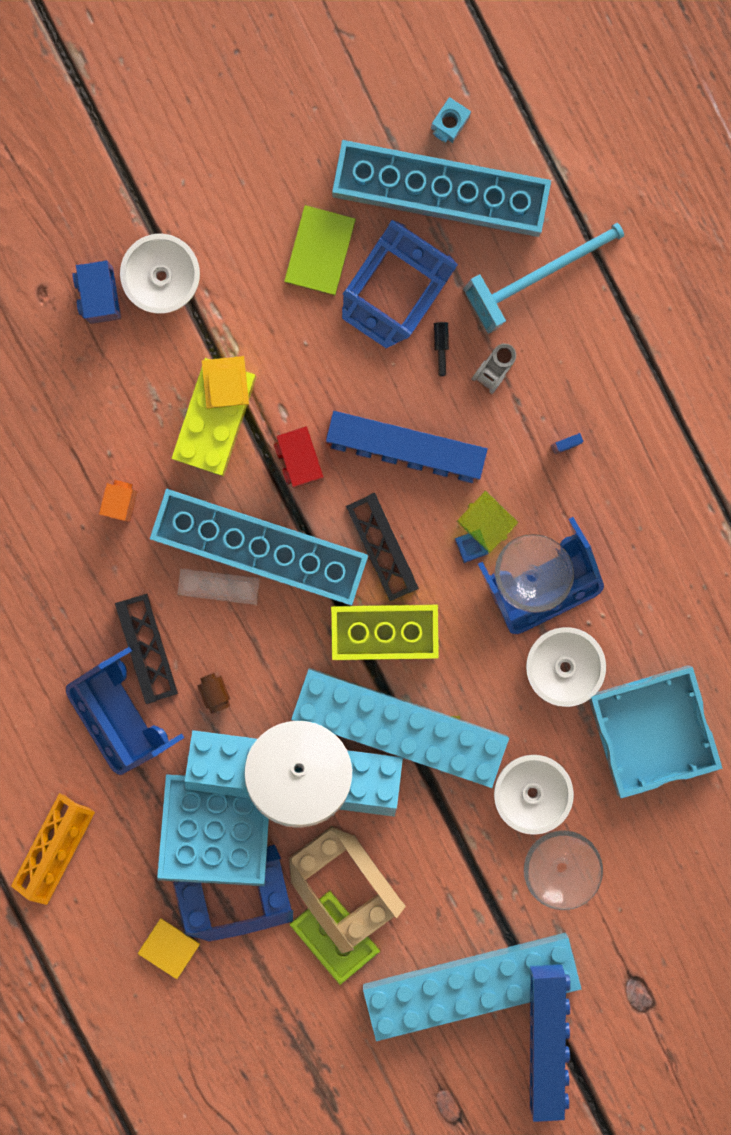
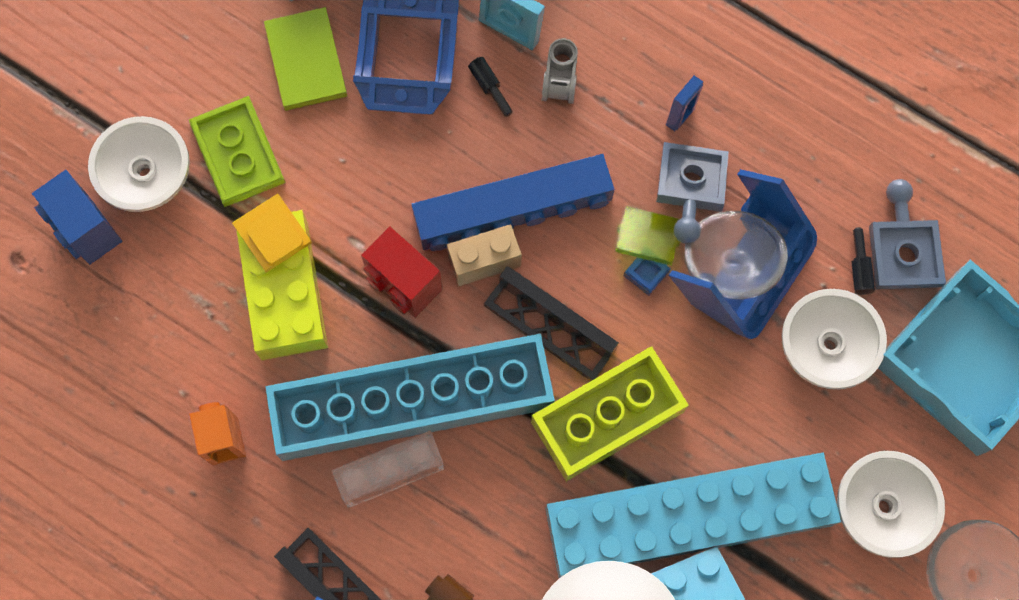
camera: 30 degrees left, 15 degrees down
none -> lime tile [189,96,286,207]
none -> tan brick [447,224,522,287]
none -> sand blue plate [656,142,729,244]
none -> black axle [851,227,875,295]
none -> sand blue plate [869,179,946,289]

